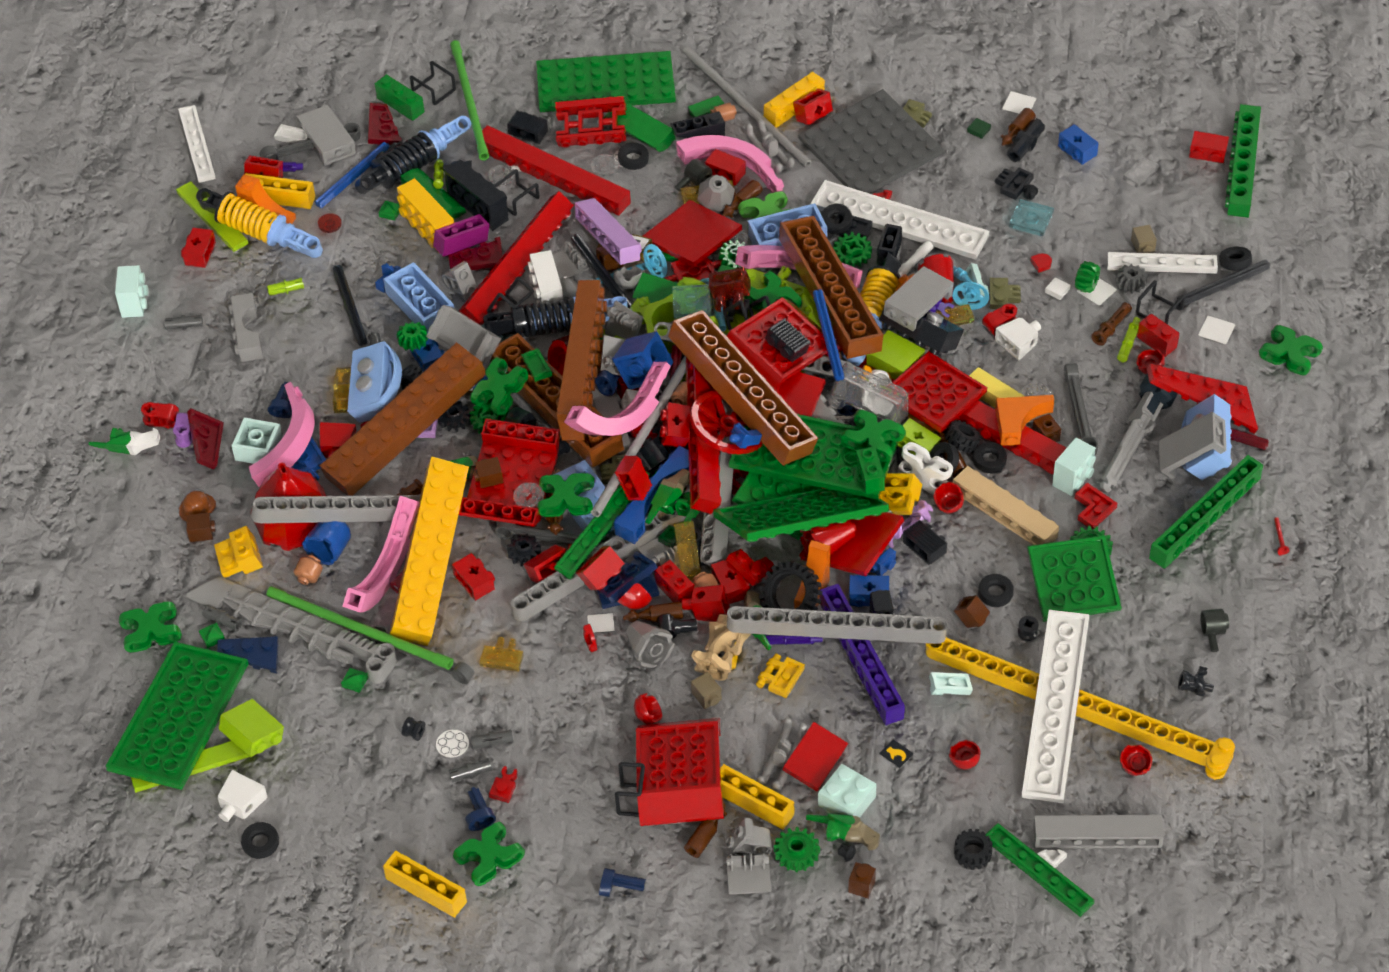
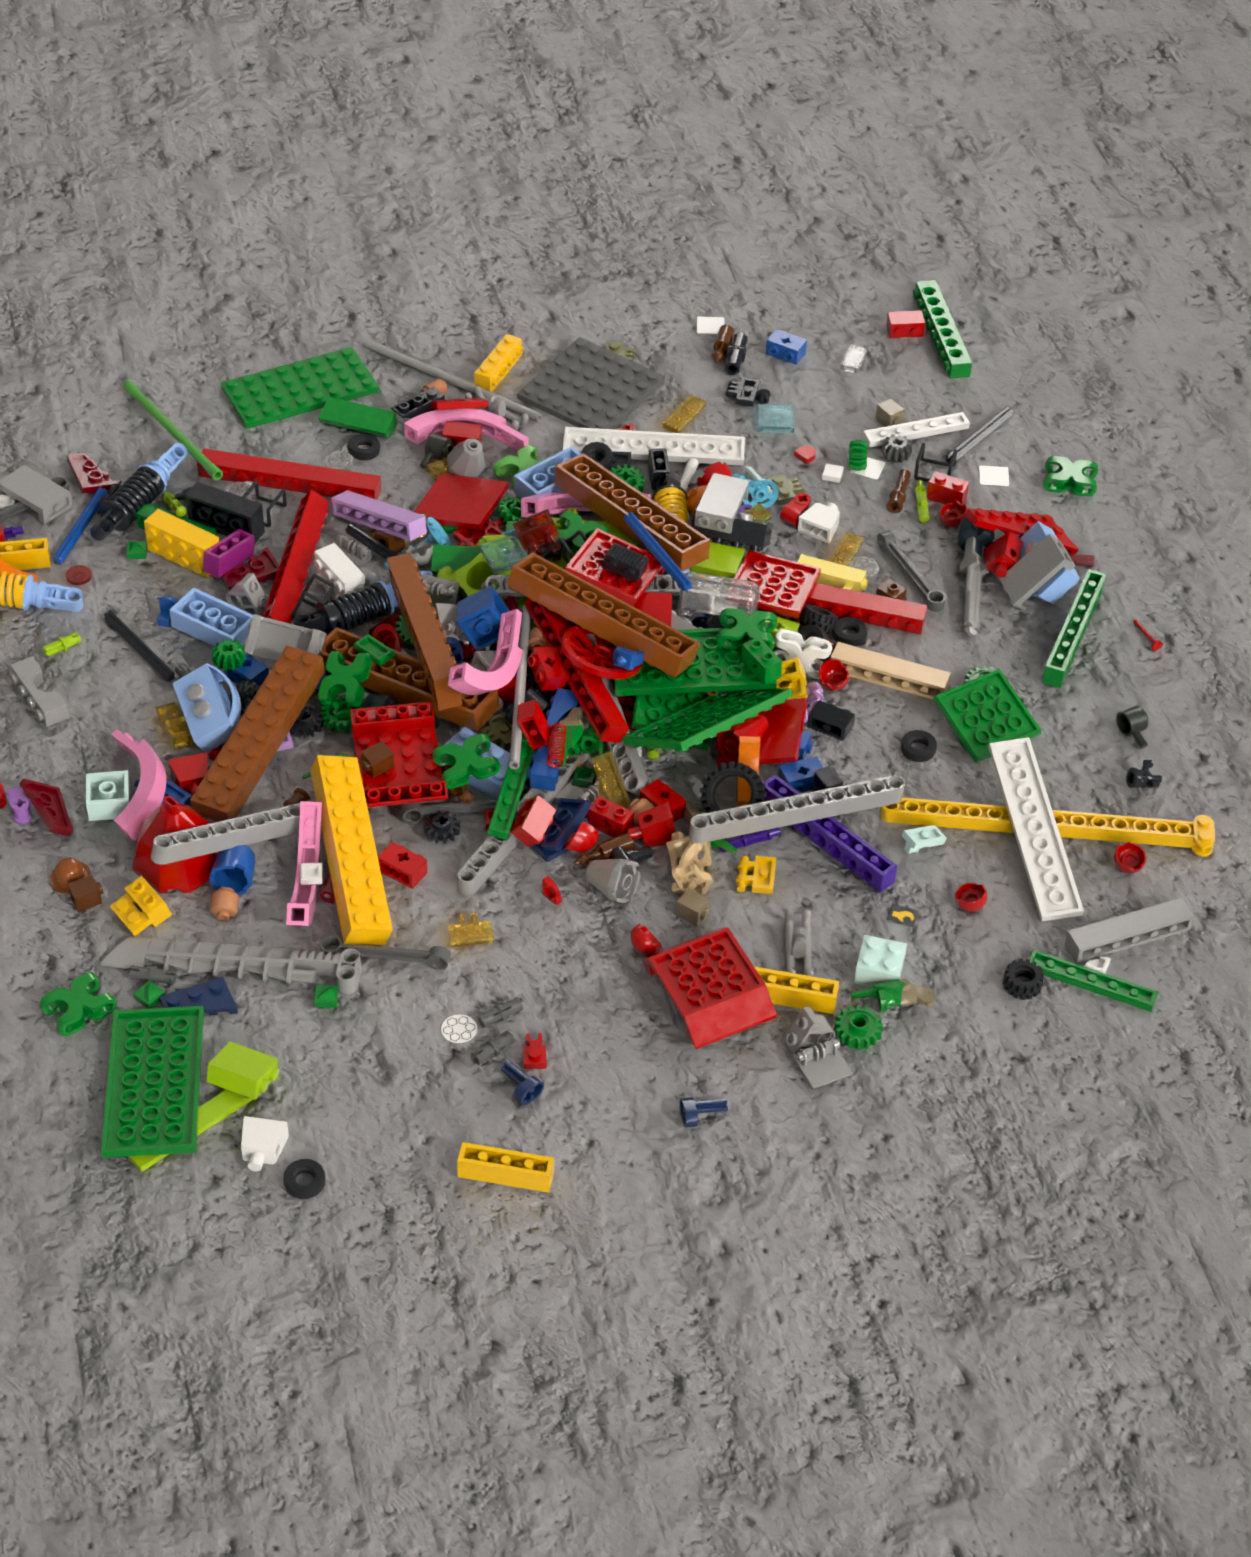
camera: 25 degrees left, 5 degrees down
bright green piece [266,586,453,670] -> none
dark blue piece [268,382,292,418] -> none
green brick [374,74,425,121] -> none
black wheel [401,716,426,741] -> none
black piece [410,61,456,105] -> none
green piece [453,822,525,886] -> none
black brick [507,110,548,144] -> none
clear gear [513,482,544,508] -> none
red brick [523,545,566,583] -> none
red fence [555,96,626,148] -> none
white sticker [587,613,615,633] -> none
black piece [615,762,645,817] -> none
reddish brown wheel [684,803,727,858] -> none
green tile [688,95,724,118] -> none
reddish brown wheel [722,180,763,218] -> none
red plate [726,549,775,586] -> none
red tile [782,722,849,792] -> none
red brick [793,88,833,125] -> none
black piece [838,843,856,862] -> none
reddish brown brick [848,862,876,899] -> none
reddish brown brick [954,595,990,628] -> none
dark green tile [967,118,991,139] -> none
orange arch [995,395,1054,445] -> none
black wheel [1018,616,1039,641] -> none
light aqua brick [1052,438,1096,496] -> none
red plate [1075,483,1118,530] -> none
black tyre [1219,246,1252,271] -> none
none -> white tile [300,863,323,885]
none -> red tile [431,398,488,410]
none -> red piece [547,723,567,768]
none -> clear yellow plate [663,394,706,433]
none -> clear yellow plate [828,532,864,566]
none -> red torso [984,531,1023,578]

